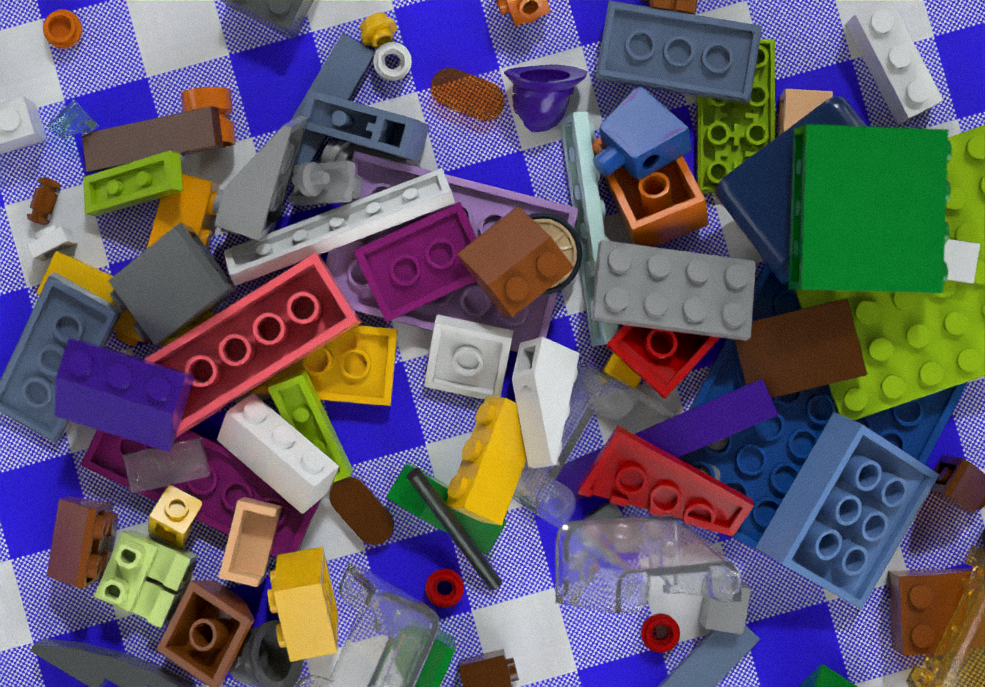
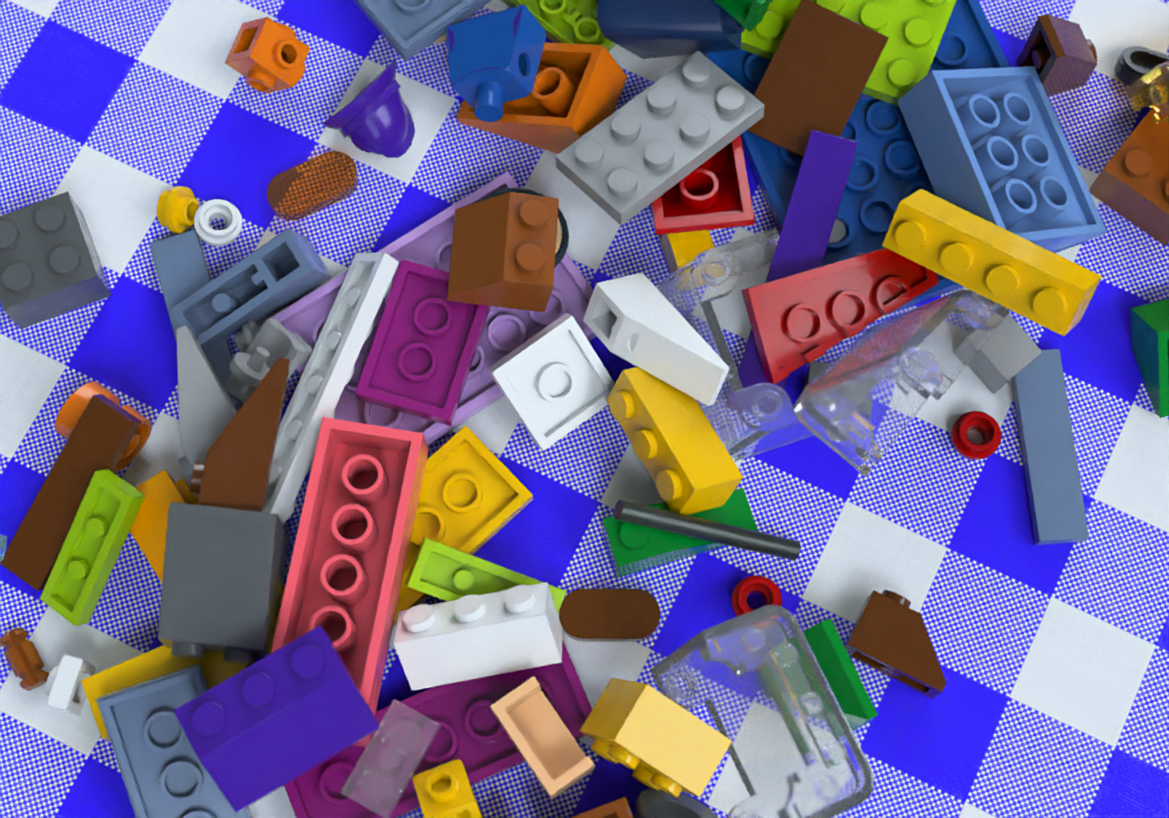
camera: 55 degrees left, 15 degrees down
light aqua plate [560,111,622,347] -> none
none -> reddish brown slope [190,357,291,512]
none -> yellow brick [882,189,1102,336]

